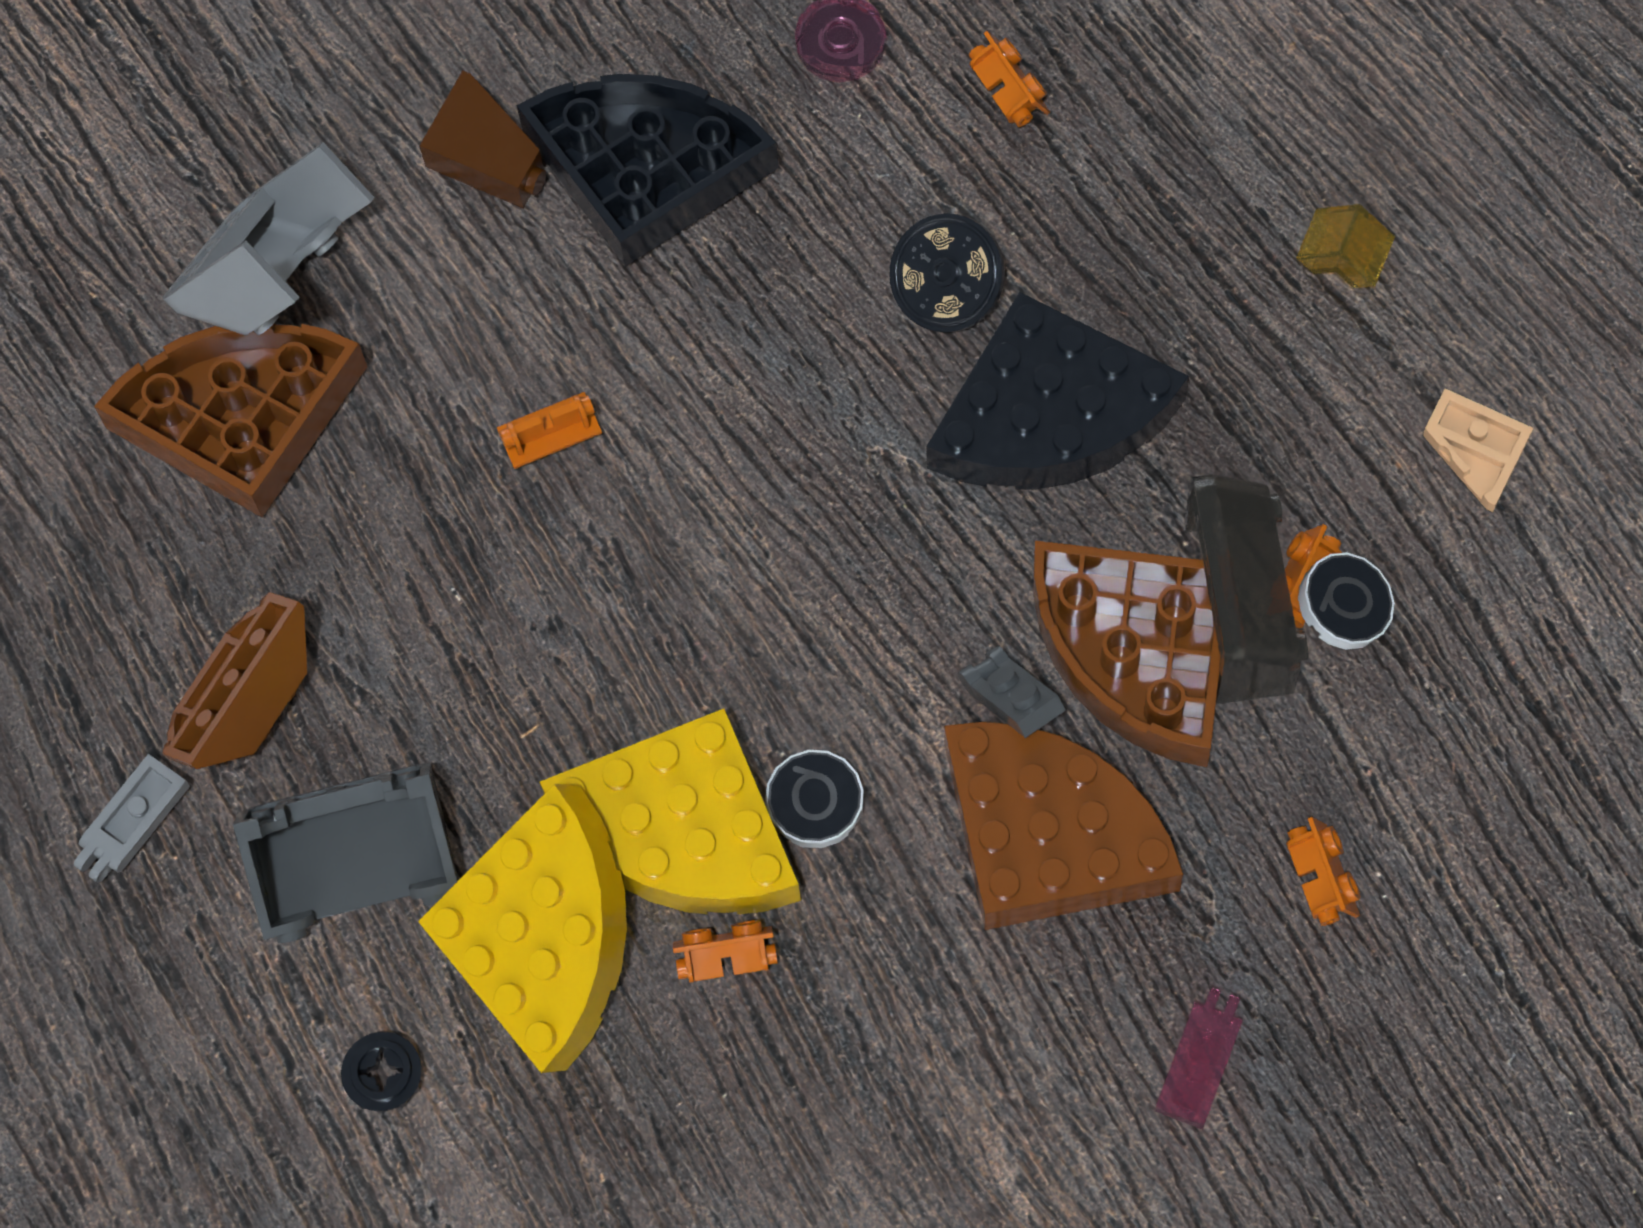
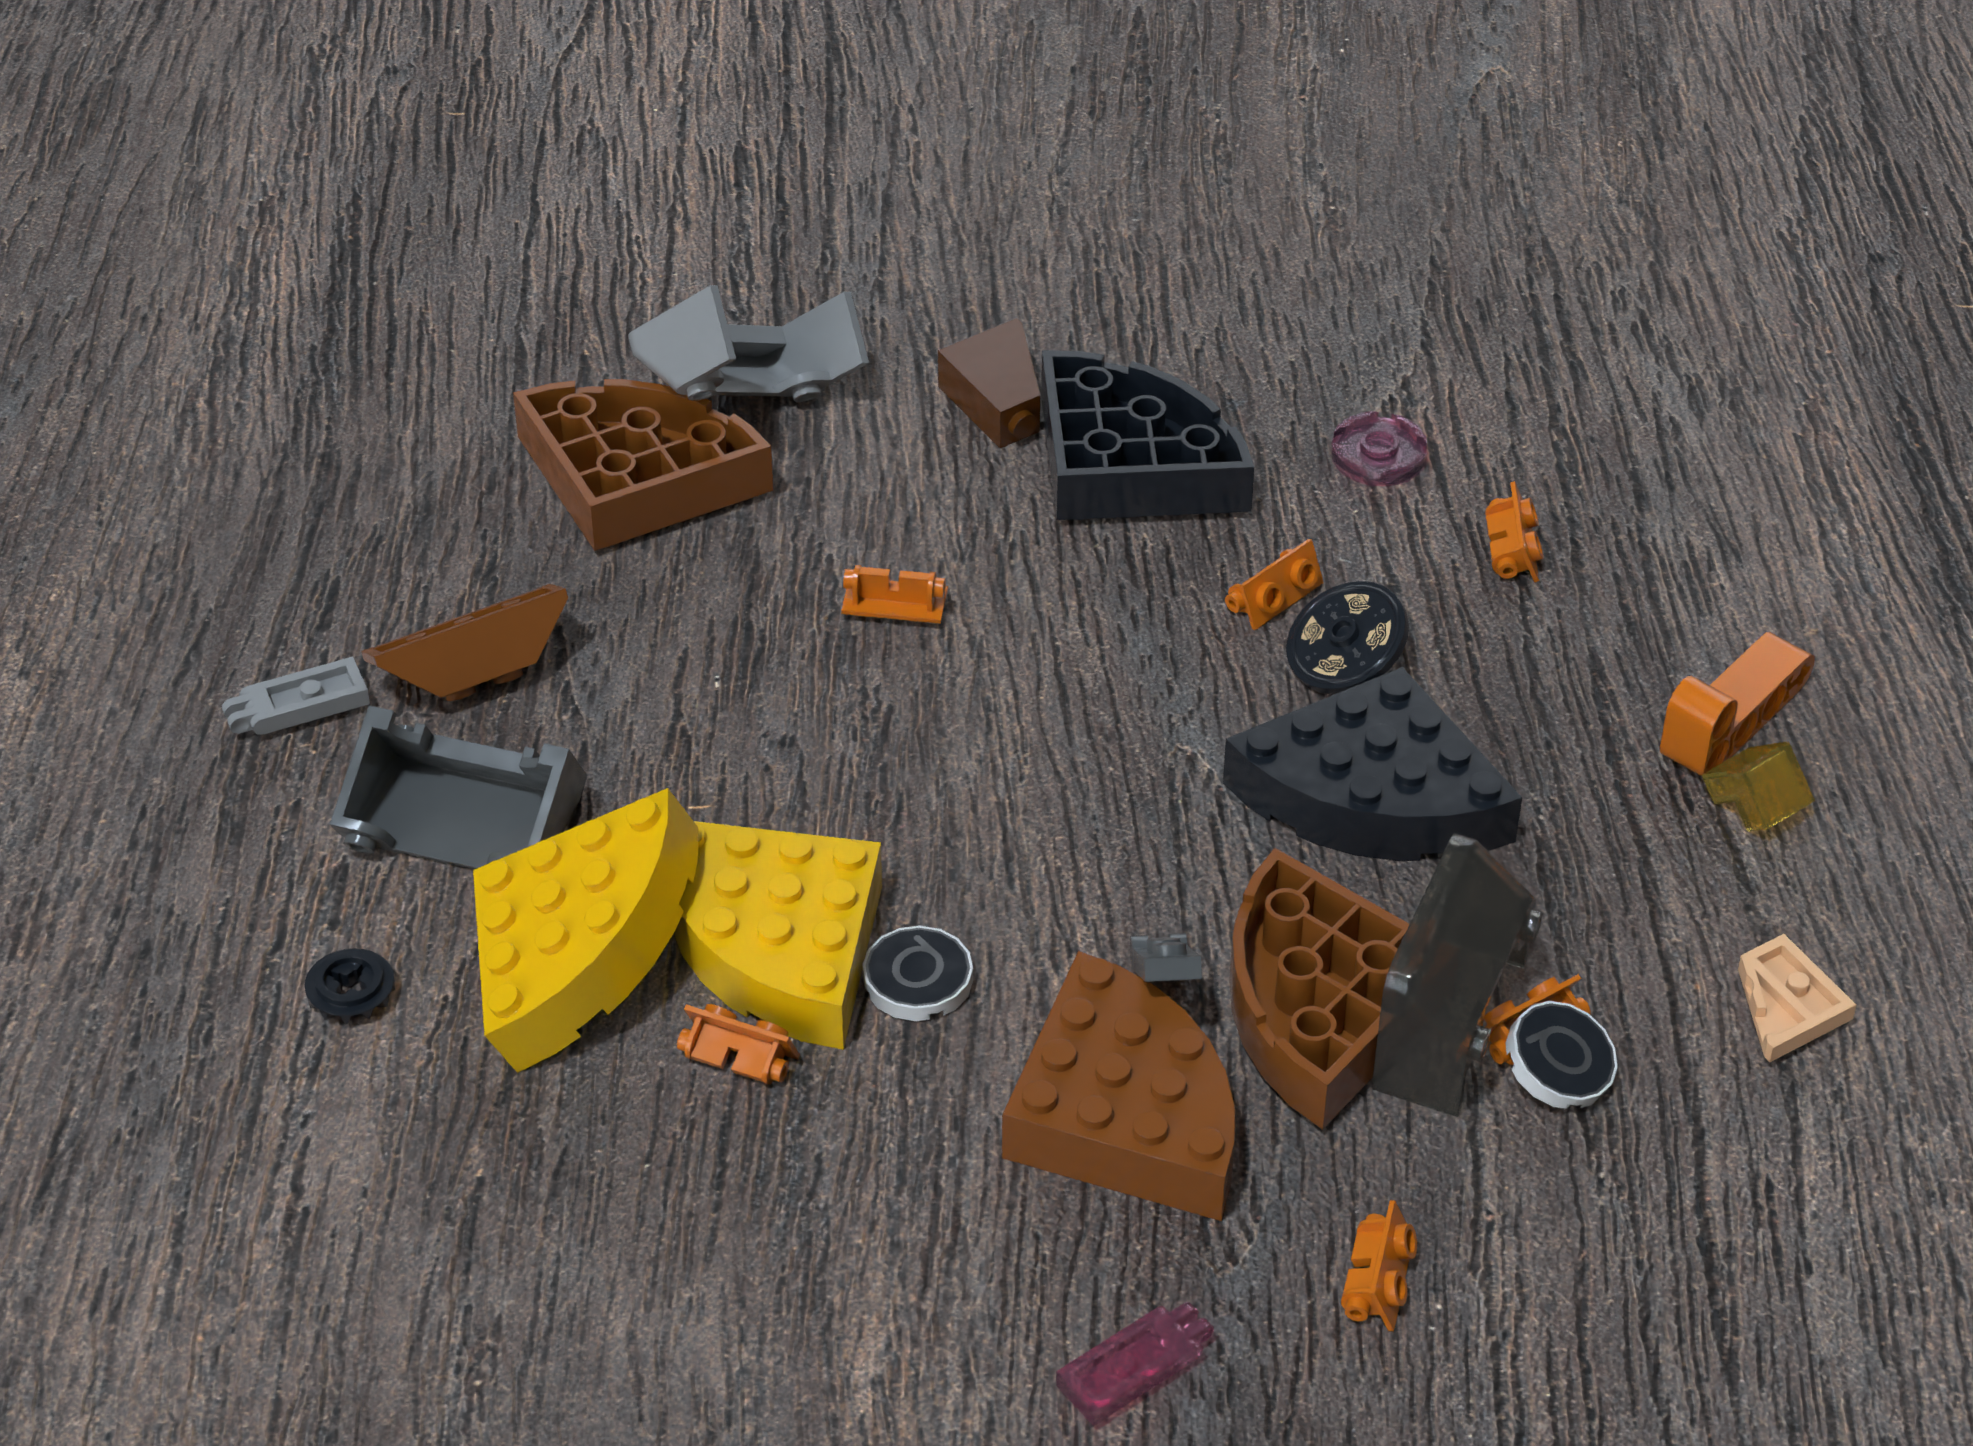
camera: 25 degrees right, 25 degrees down
none -> orange hinge [1225,539,1324,630]
none -> orange beam [1660,632,1815,779]

